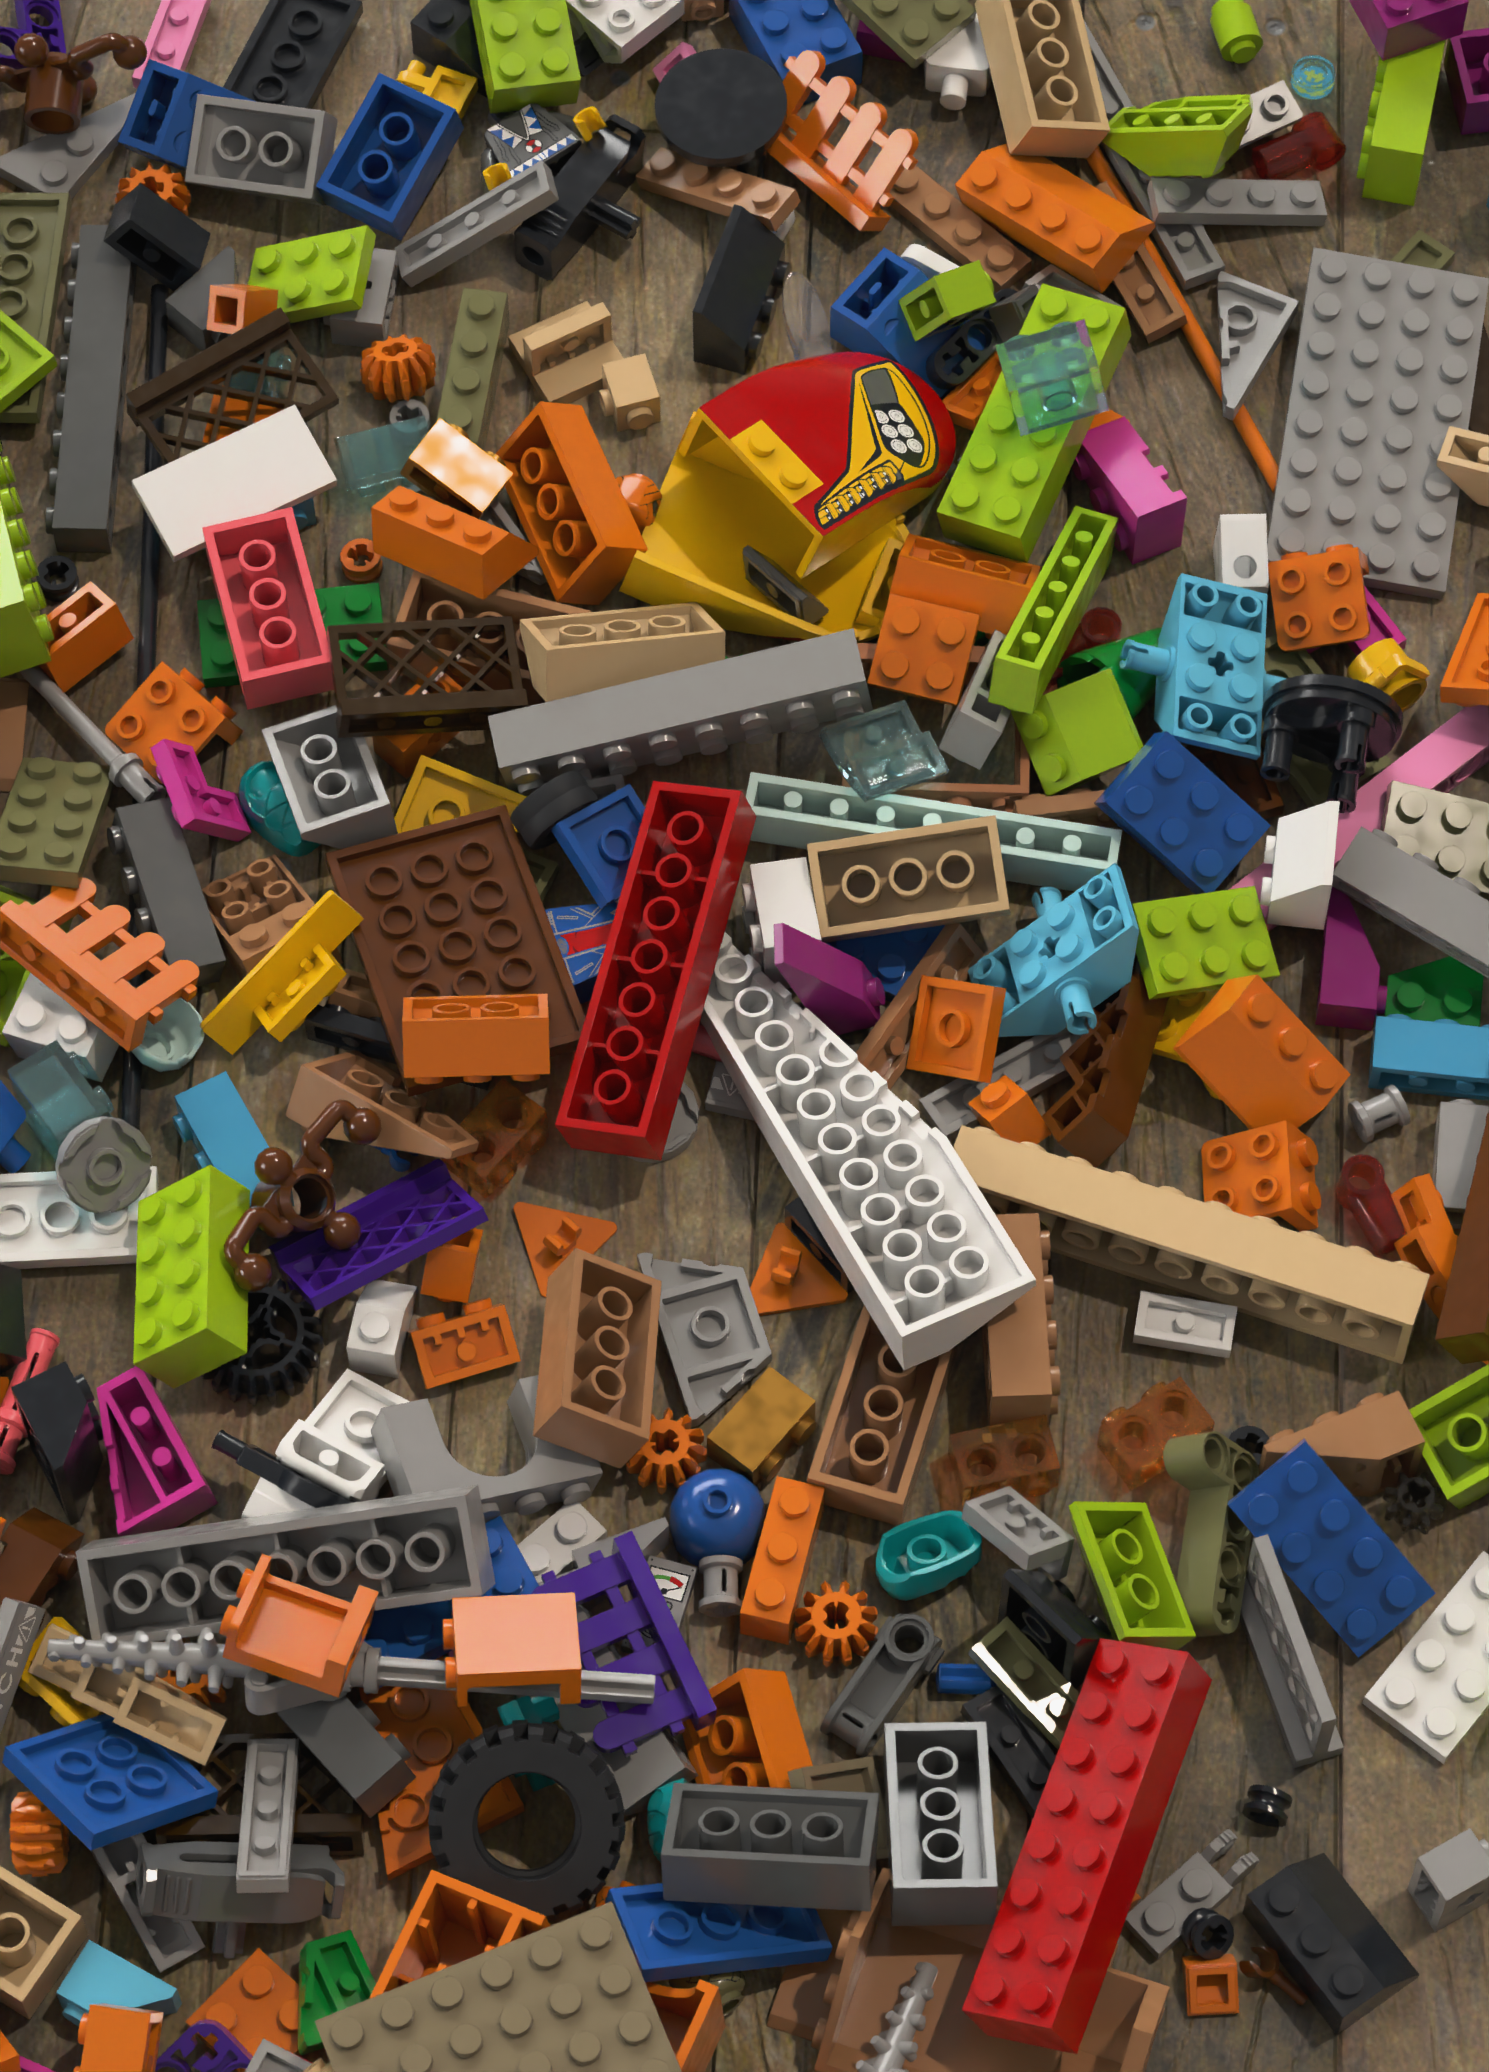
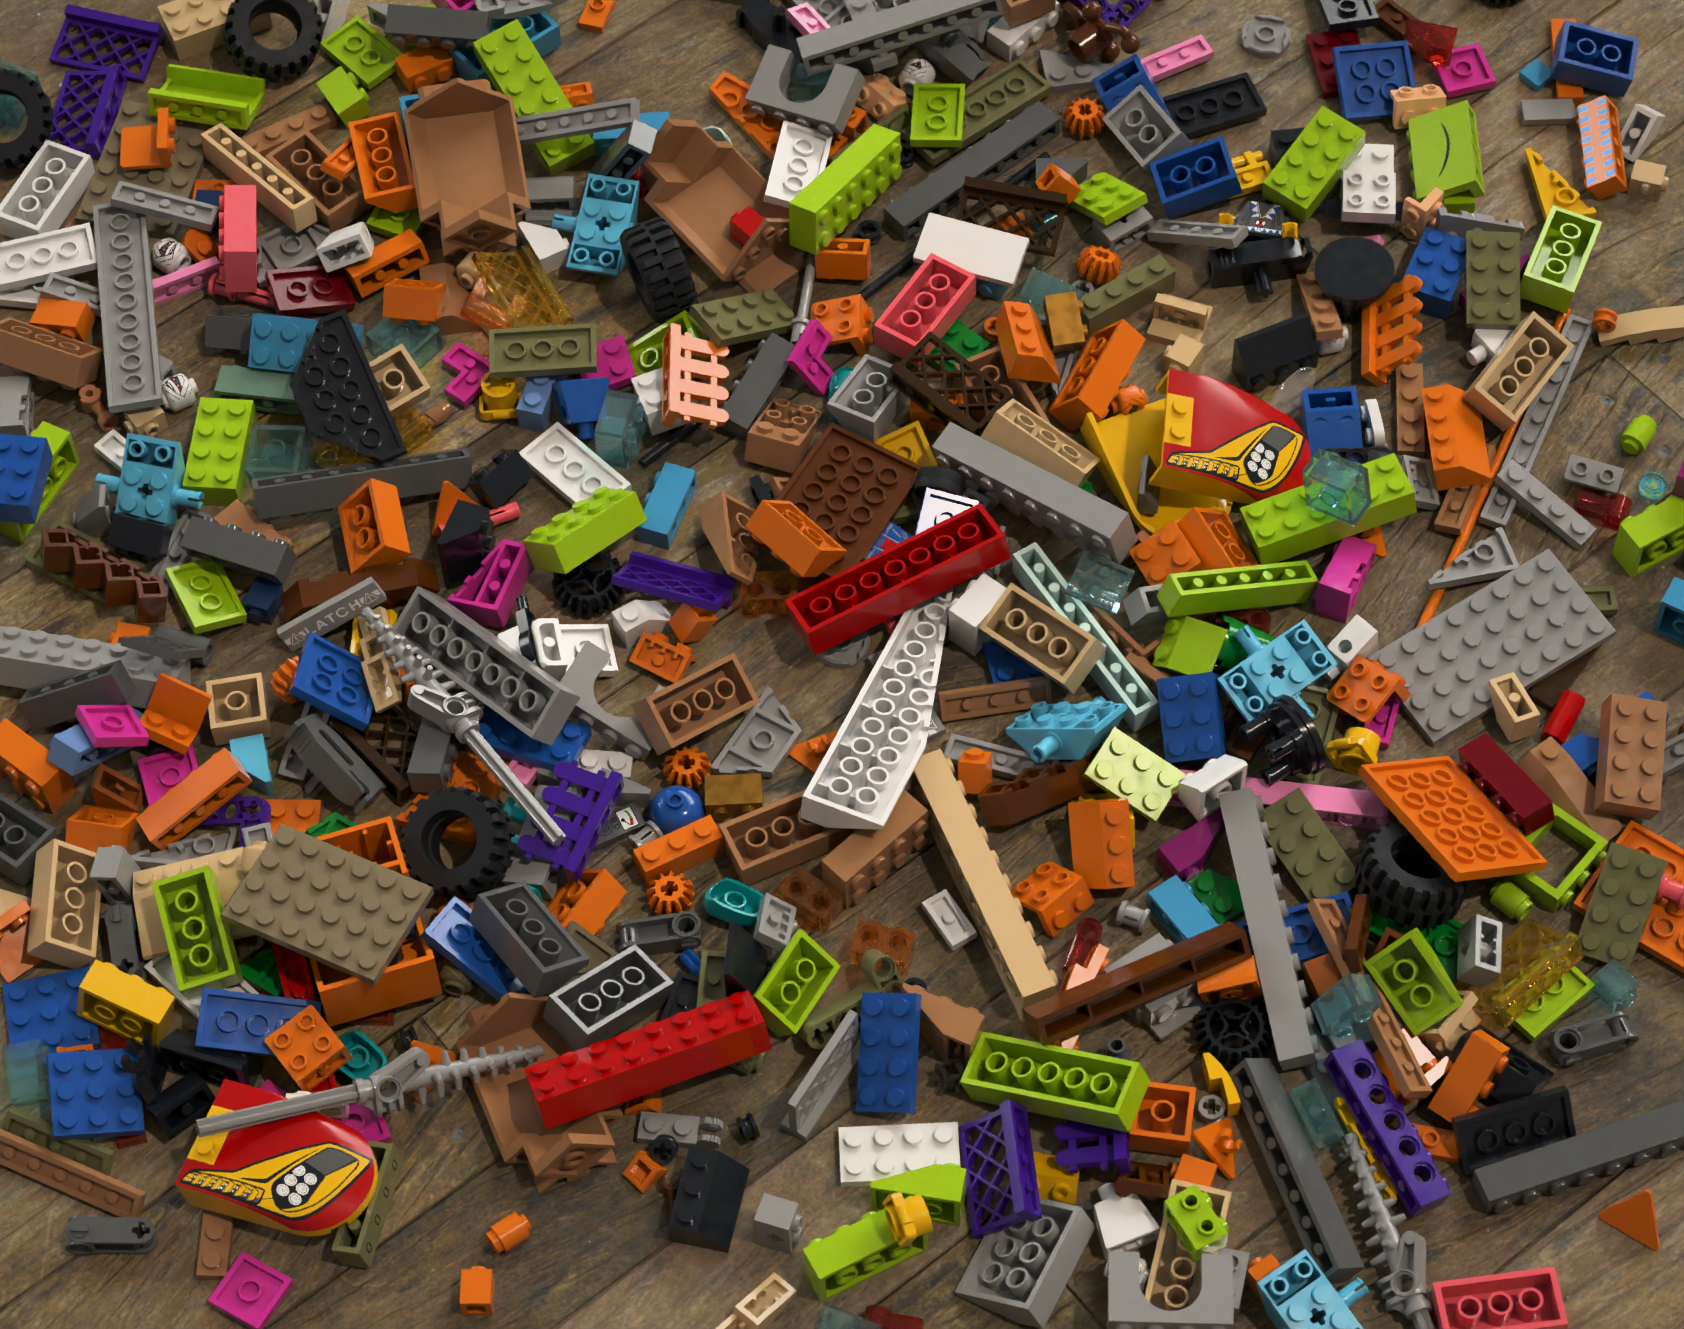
camera: 50 degrees right, 5 degrees down
light grey tile [55,1116,152,1213] -> none
black brick [103,183,211,291] -> none
light aqua hair [132,998,205,1072] -> none
yellow bracket [200,890,364,1055] -> none
orange panel [219,1554,378,1698] -> none
reddish brown wheel [224,1100,382,1292] -> none
light grey tile [236,1739,300,1893] -> none
panel [442,1592,582,1707] -> none
orange piece [513,1202,617,1298] -> none
magenta slope [774,922,885,1035] -> none
lime brick [898,260,997,342] -> none
orange plate [906,975,1006,1083] -> none
lime wedge [1102,94,1253,178] -> none

